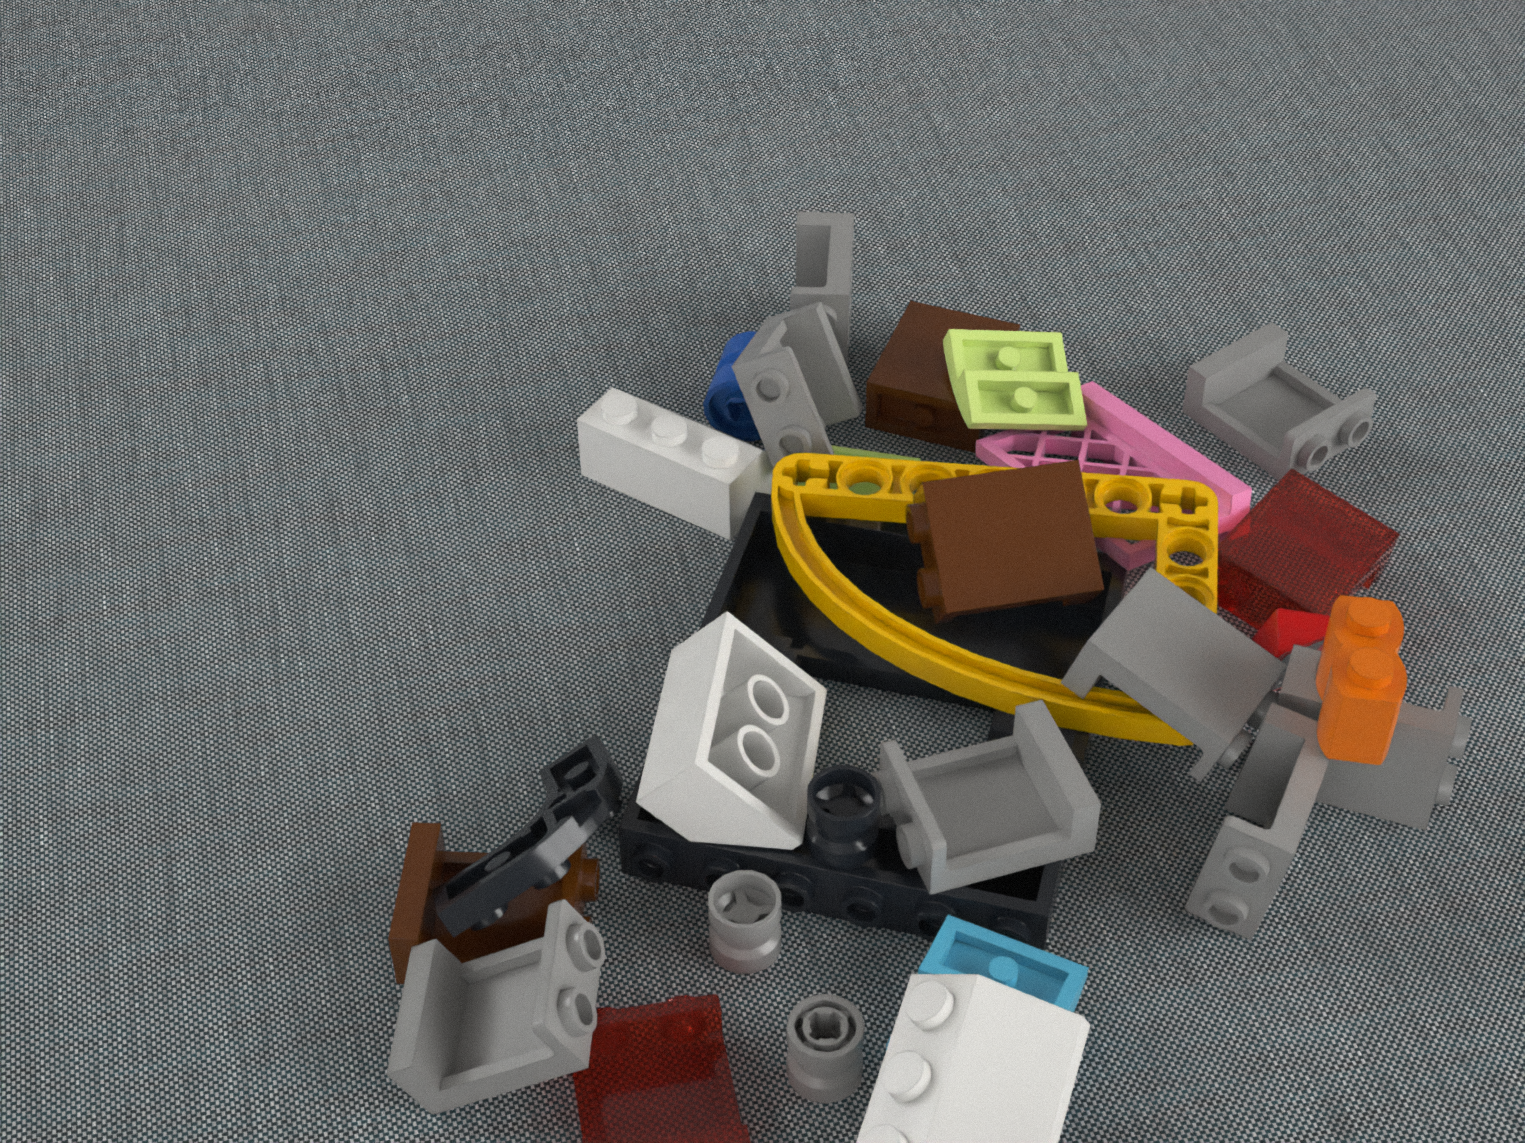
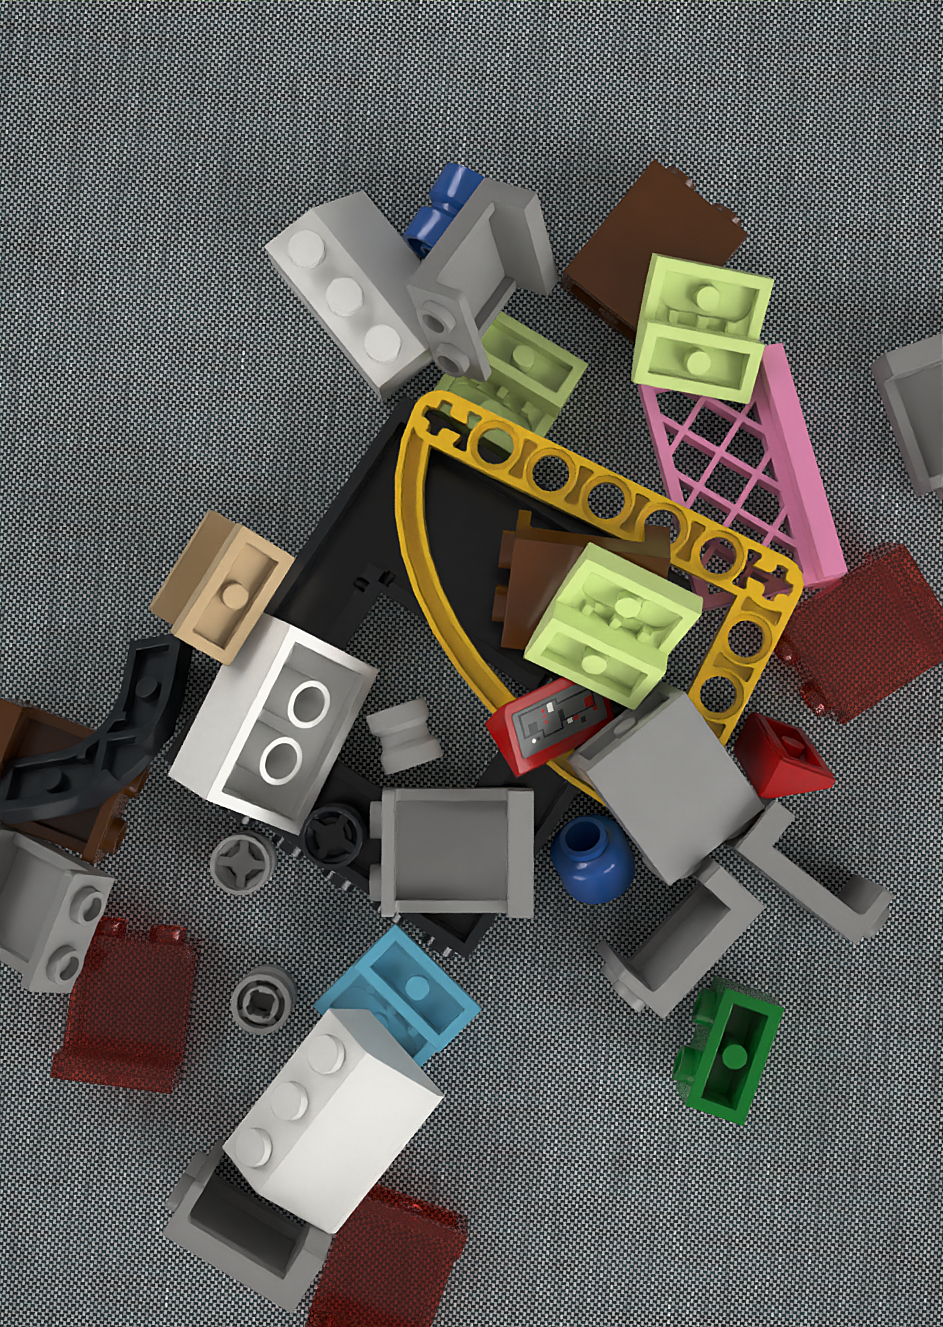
camera: 15 degrees right, 45 degrees up
light grey panel [790,211,854,368] -> none
orange brick [1316,595,1407,765] -> none
none -> tan panel [149,510,296,667]
none -> light grey wheel [366,697,443,775]
none -> slope [485,677,614,778]
none -> yellowish green slope [523,542,703,710]
none -> blue head [551,814,636,905]
none -> green brick [672,975,785,1126]

